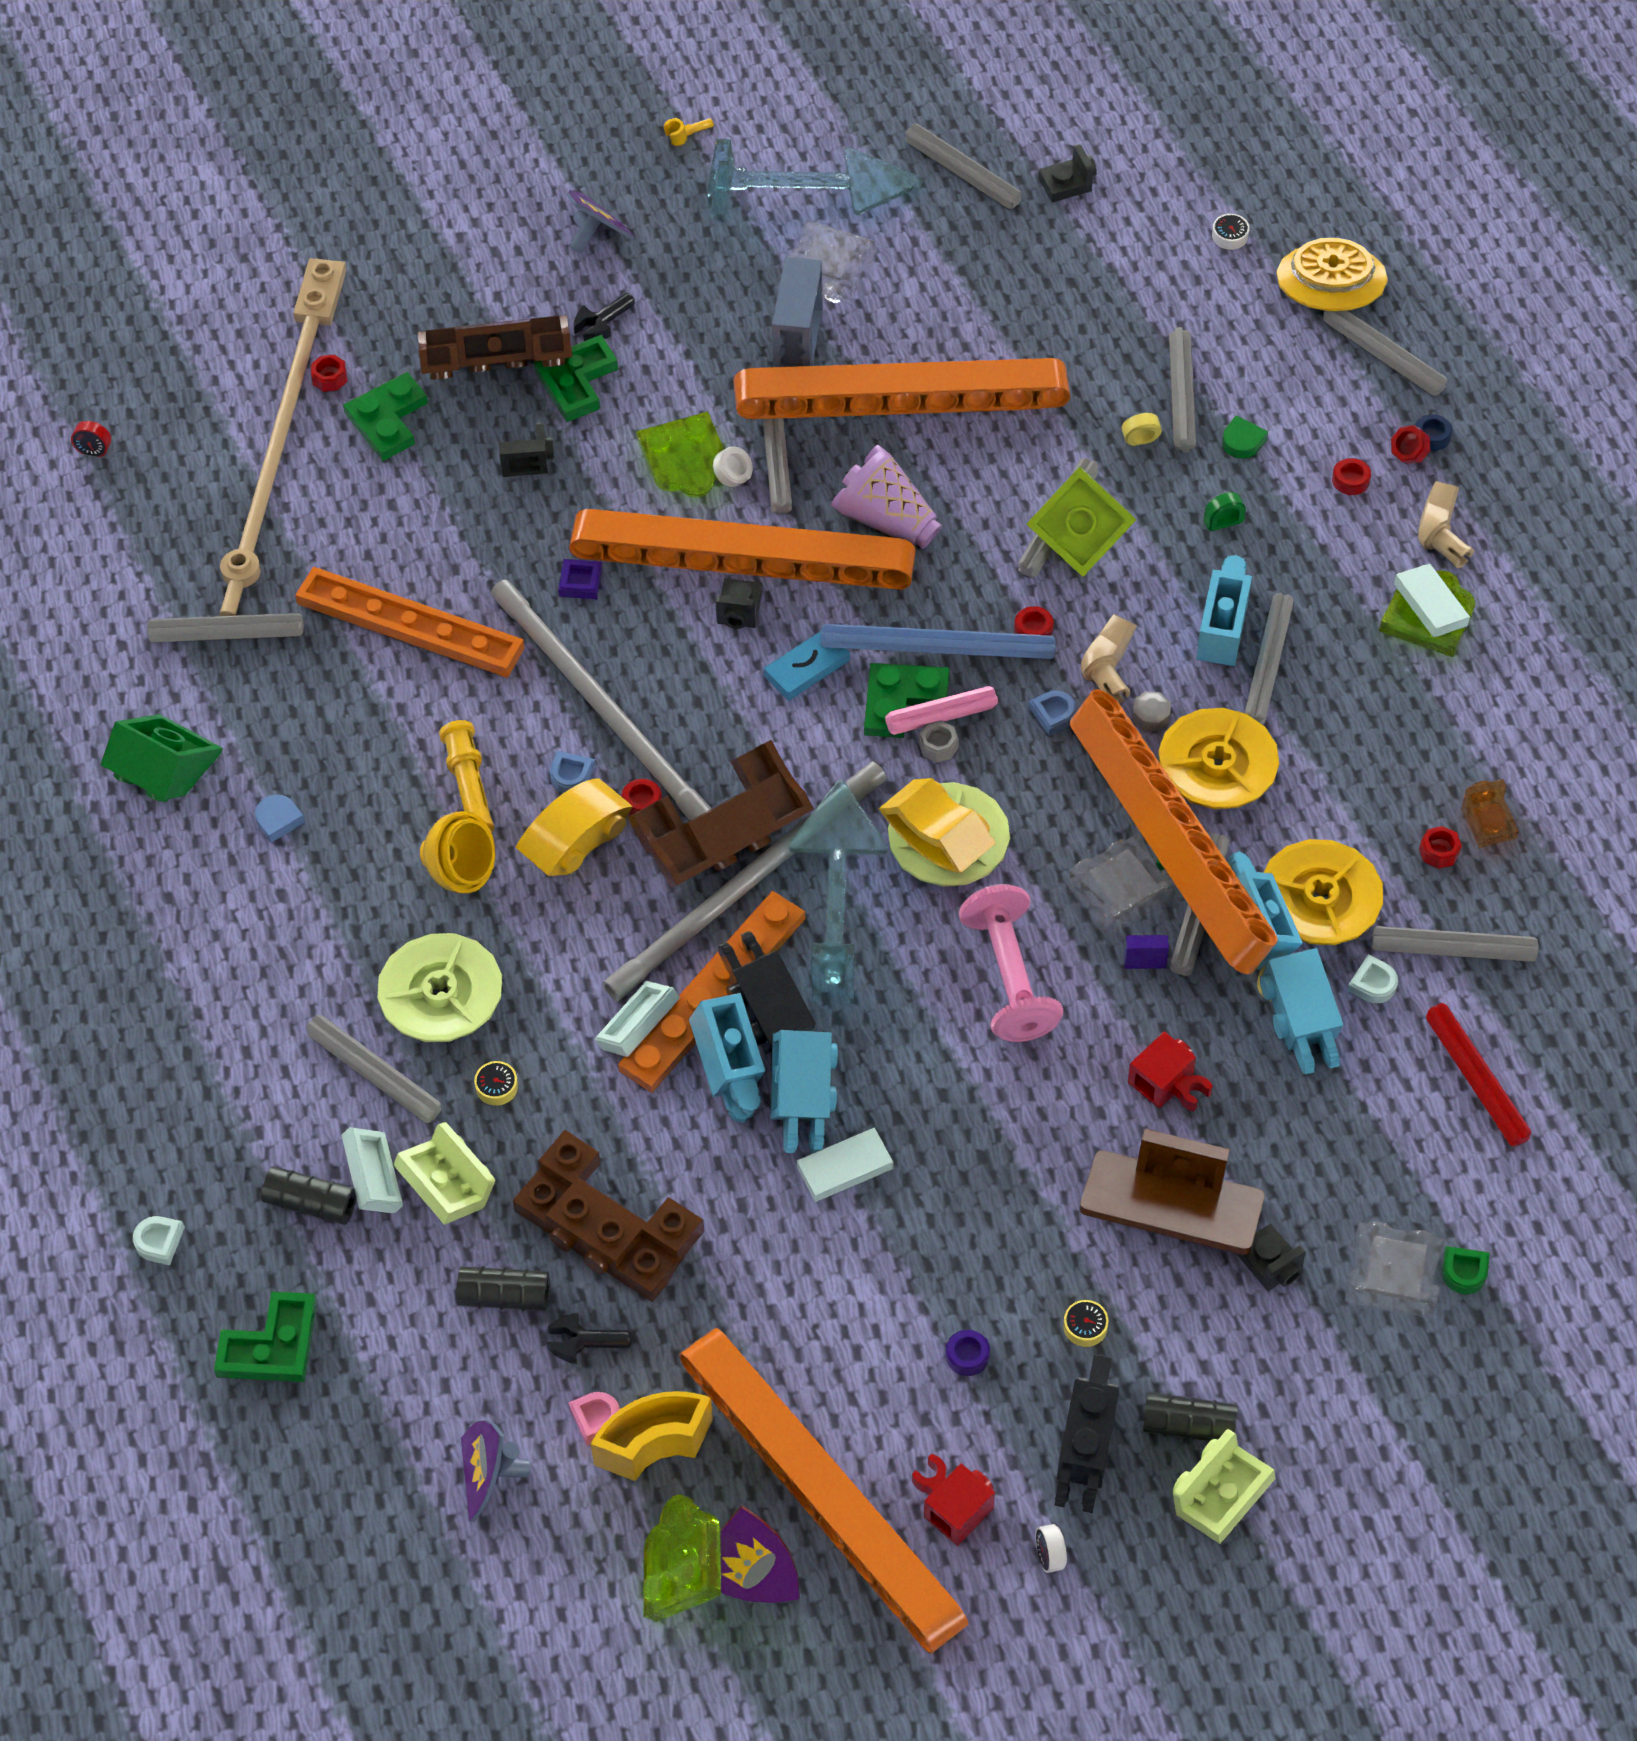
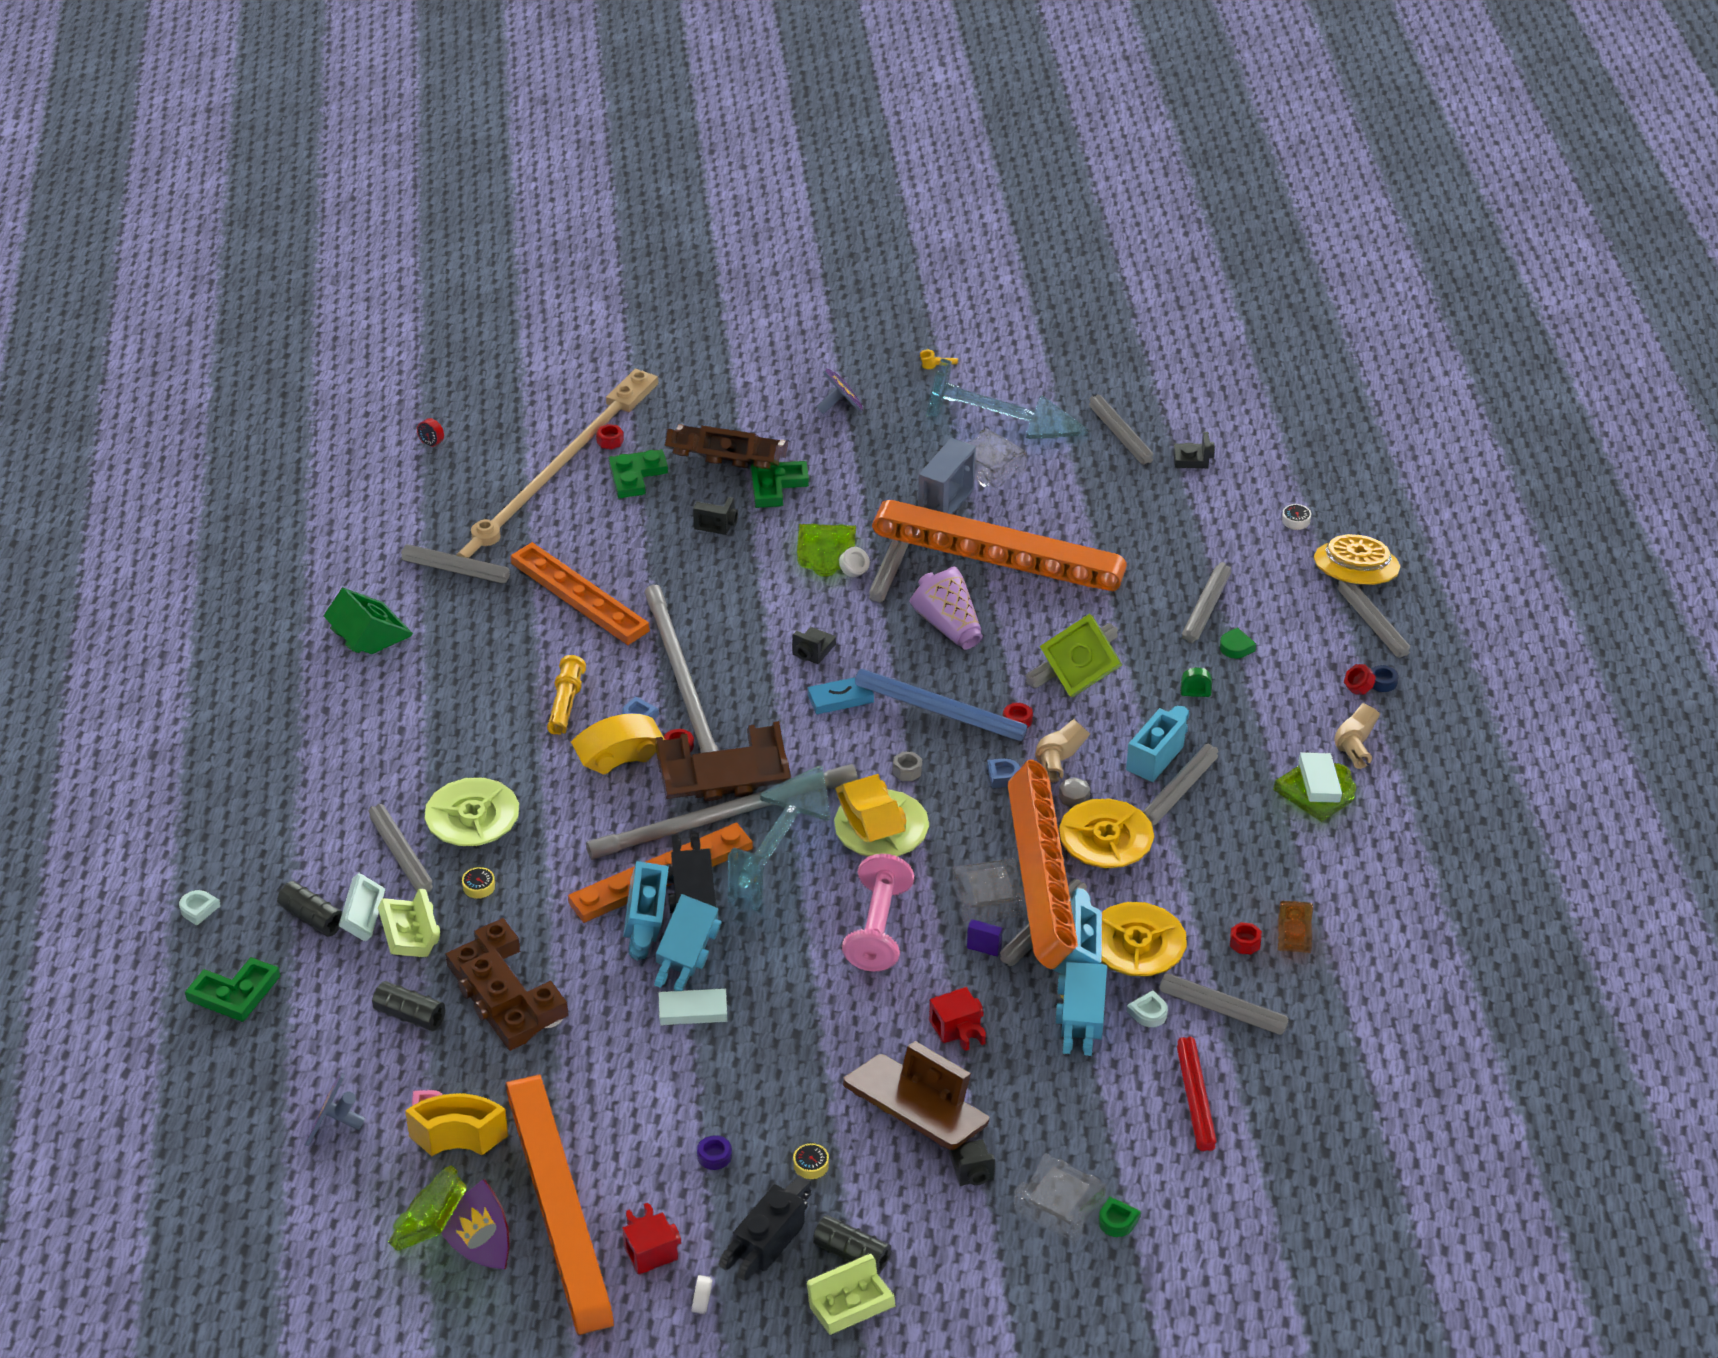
camera: 20 degrees right, 15 degrees down
medium blue tile [255,795,305,843] -> none
yellow piece [420,811,495,894] -> none
black bar [547,1313,632,1364] -> none
dark purple tile [558,559,603,600] -> none
orange beam [569,509,916,590] -> none
black bar [573,293,635,341] -> none
light aqua tile [594,981,680,1057] -> none
green plate [864,663,949,738] -> none
bright pink axle [885,686,998,735] -> none
light yellow tile [1122,413,1162,446] -> none
red tile [1332,458,1371,495] -> none

